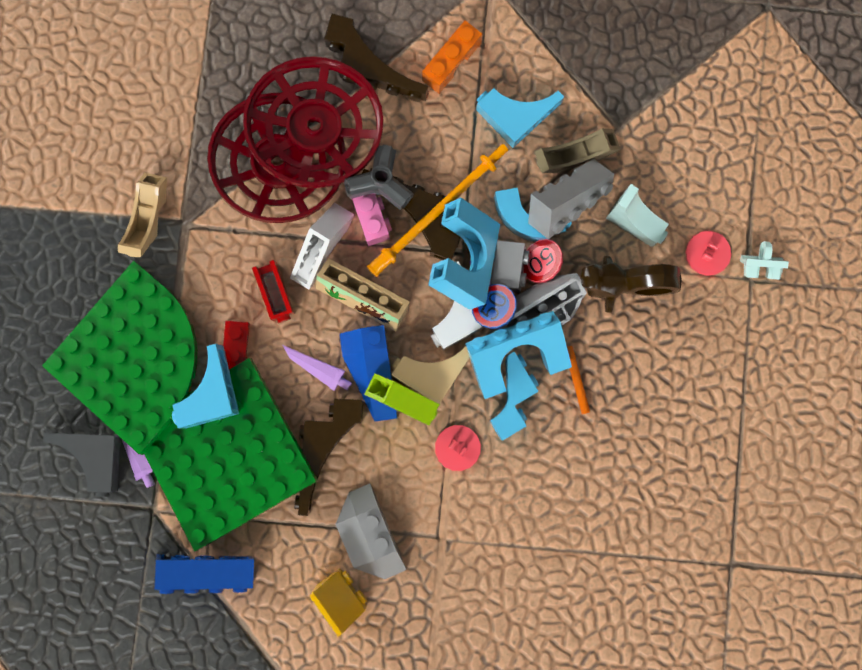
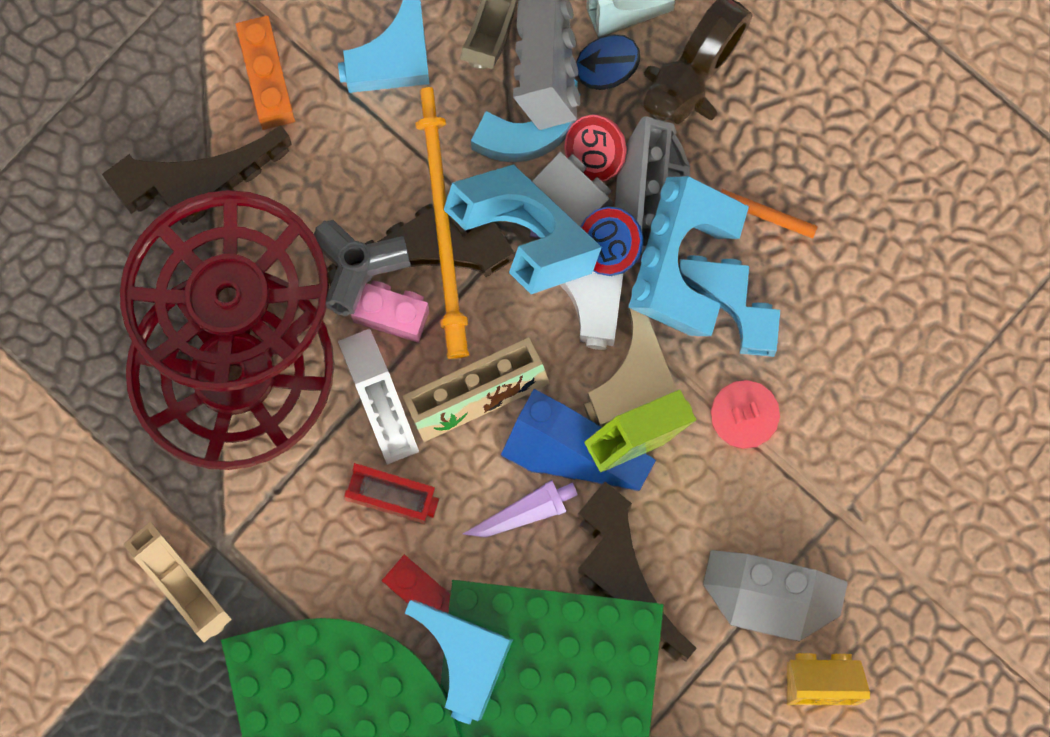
camera: 50 degrees left, 5 degrees down
none -> blue piece [576,34,640,90]

